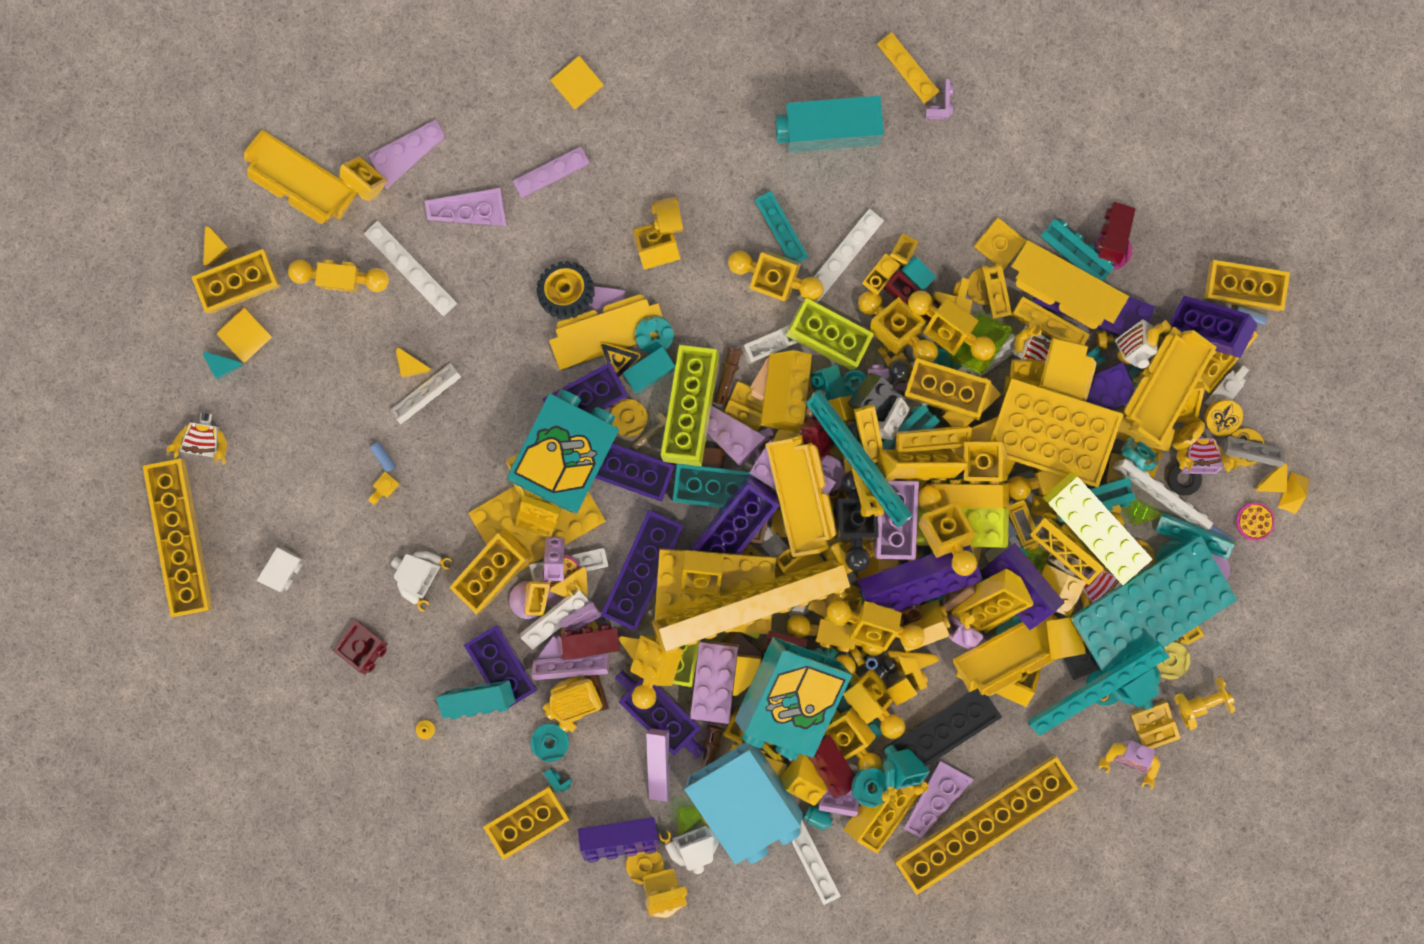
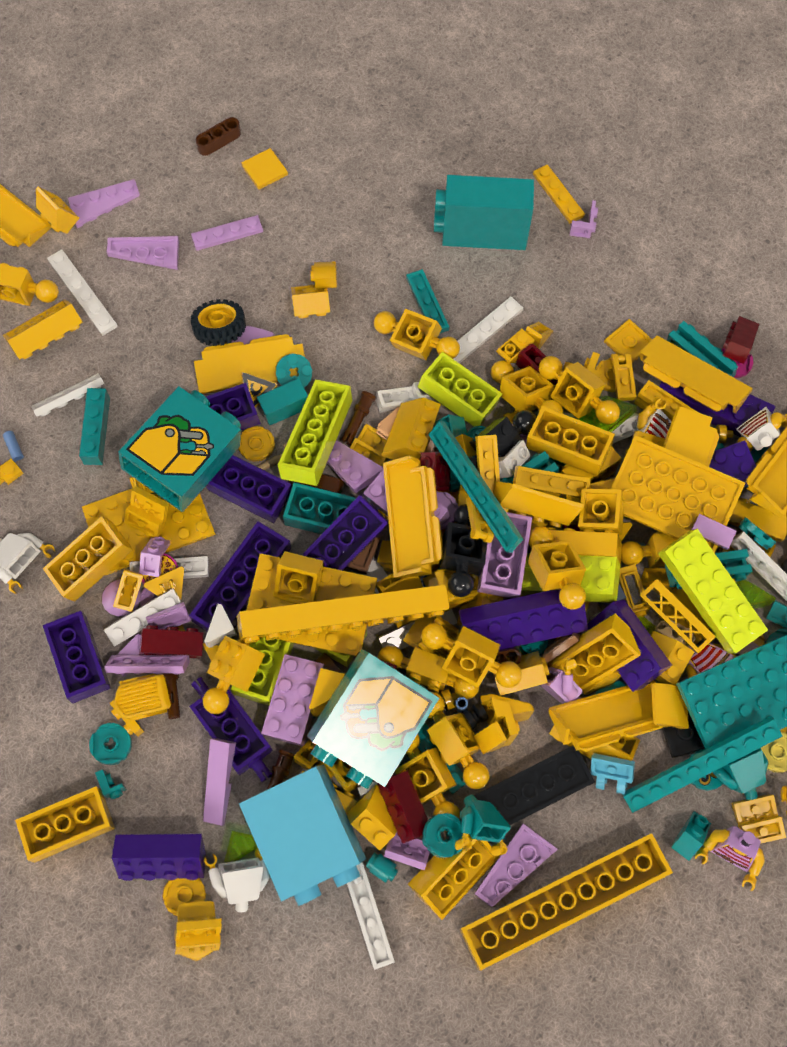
camera: 10 degrees right, 20 degrees down
yellow slope [396,348,432,378] -> none
teal brick [436,680,515,720] -> none
teal slope [902,256,936,291] -> none
none -> yellow slope [3,299,83,360]
none -> teal brick [79,388,110,465]
none -> reddish brown beam [196,117,241,156]
none -> white slope [204,604,236,648]
none -> medium azure plate [591,753,635,794]
none -> teal slope [671,811,712,861]
none -> lavender tile [692,514,737,550]

